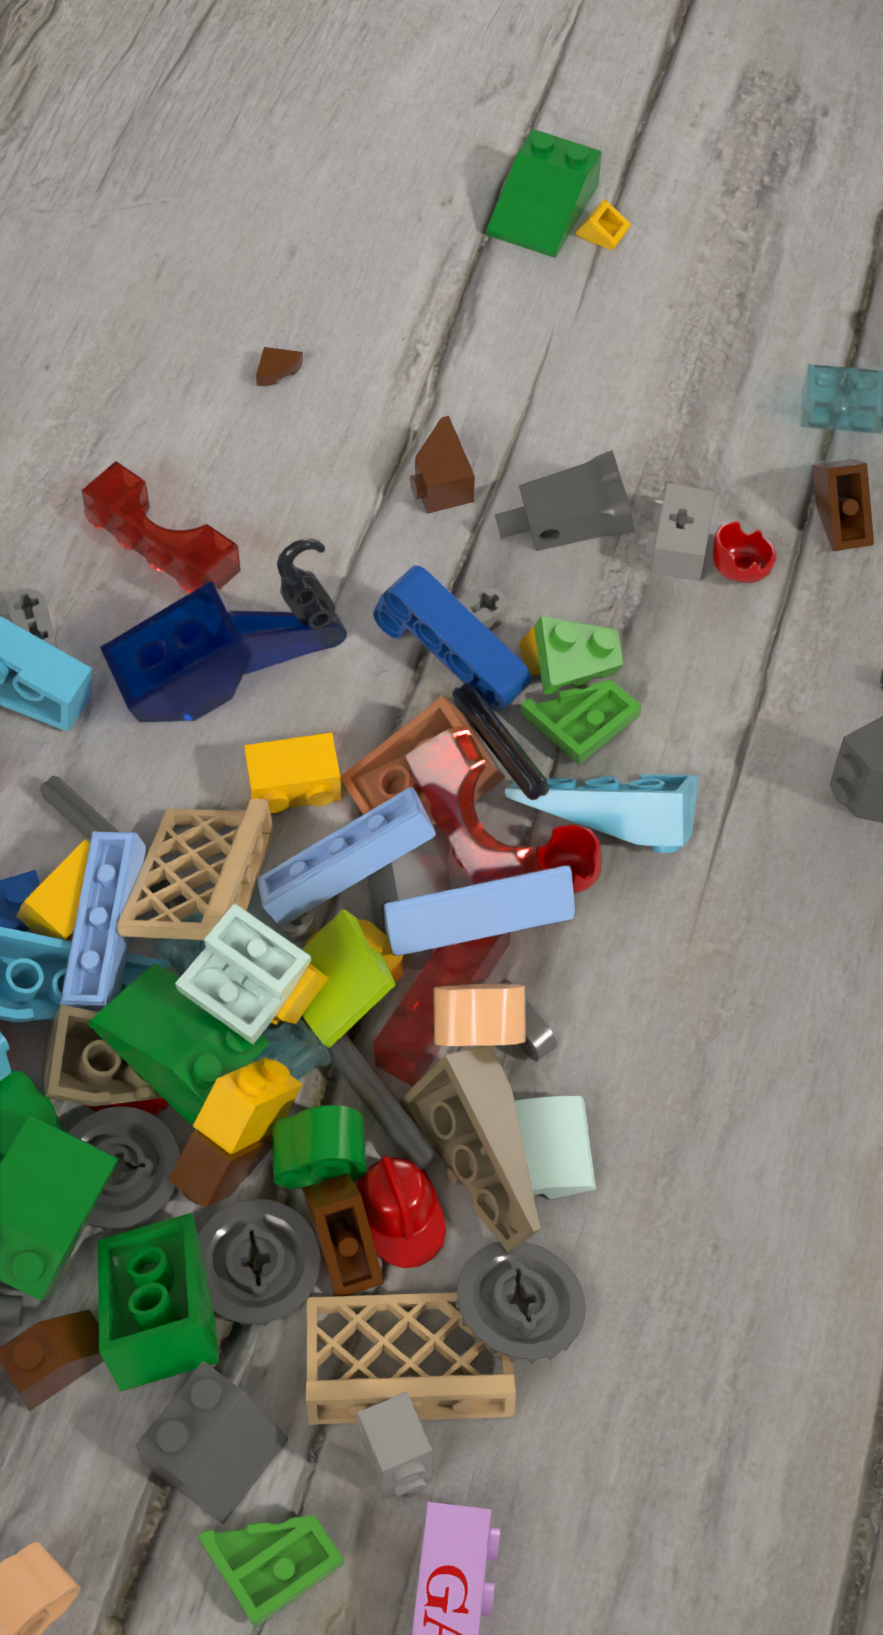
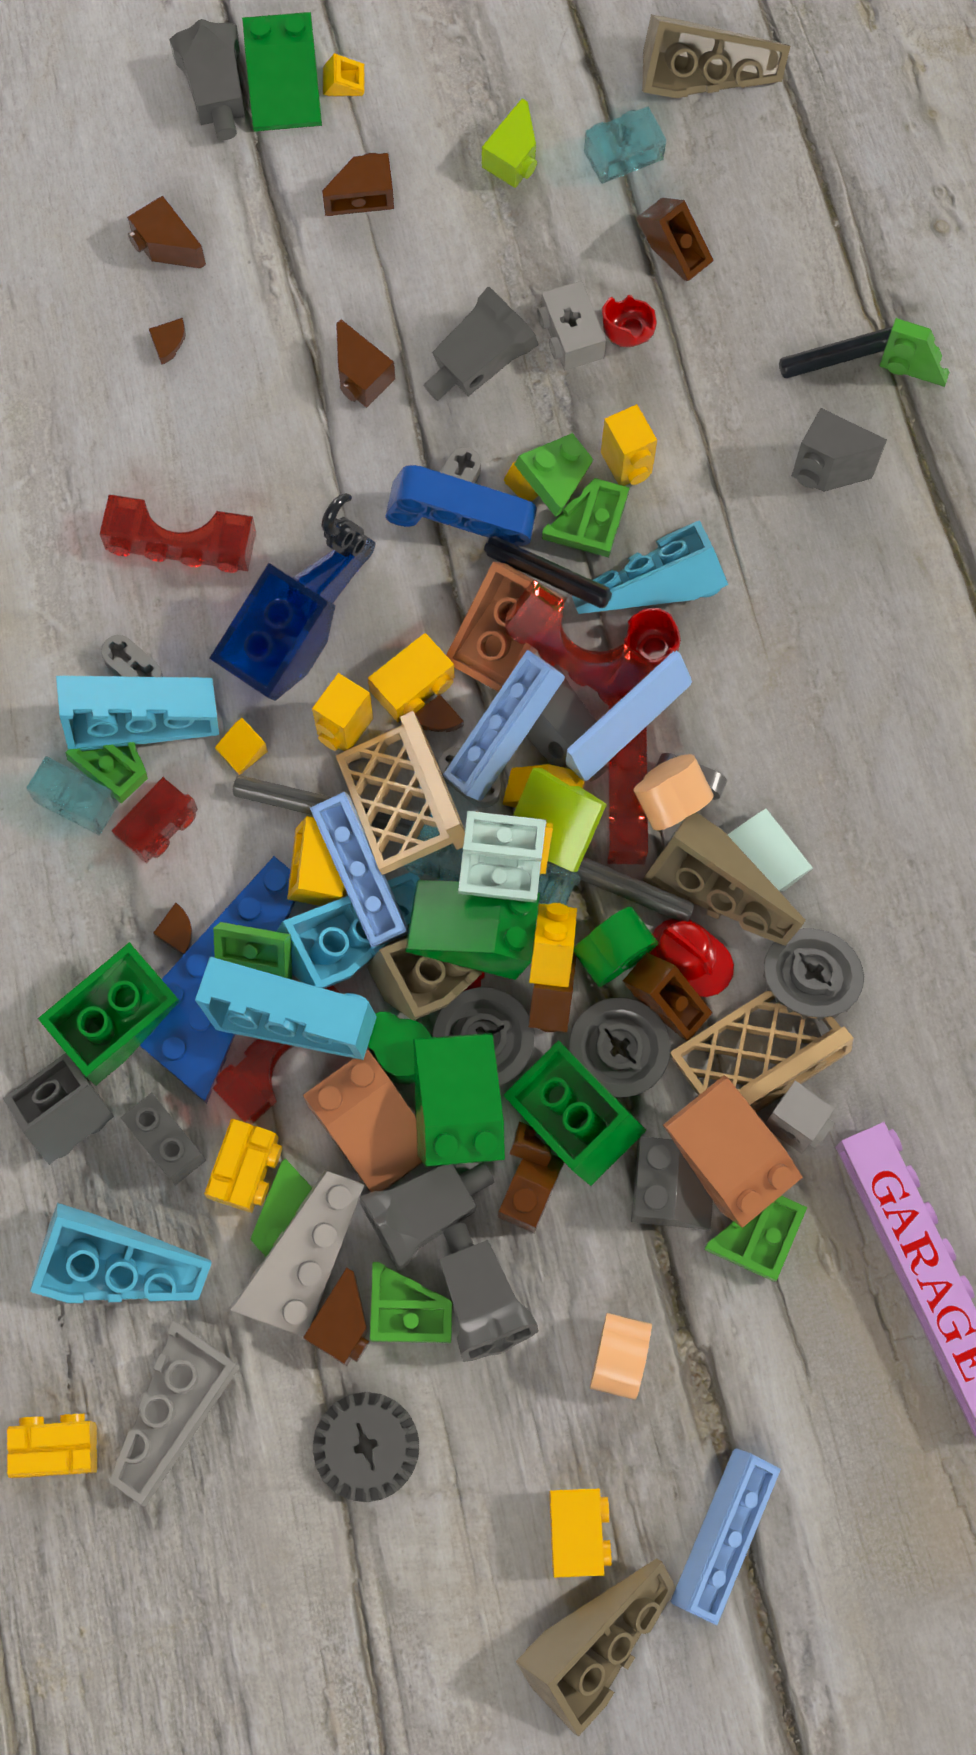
camera: 30 degrees left, 15 degrees up
none -> reddish brown slope [127,195,206,268]
none -> dark grey piece [169,19,245,140]
none -> yellow slope [215,718,268,775]
none -> yellow brick [312,673,373,751]
none -> reddish brown slope [322,153,394,216]
none -> reddish brown tile [415,694,464,732]
none -> lime slope [482,98,537,188]
none -> reddish brown tile [510,1121,552,1167]
none -> yellow brick [601,404,657,486]
none -> nougat slope [663,1075,803,1228]

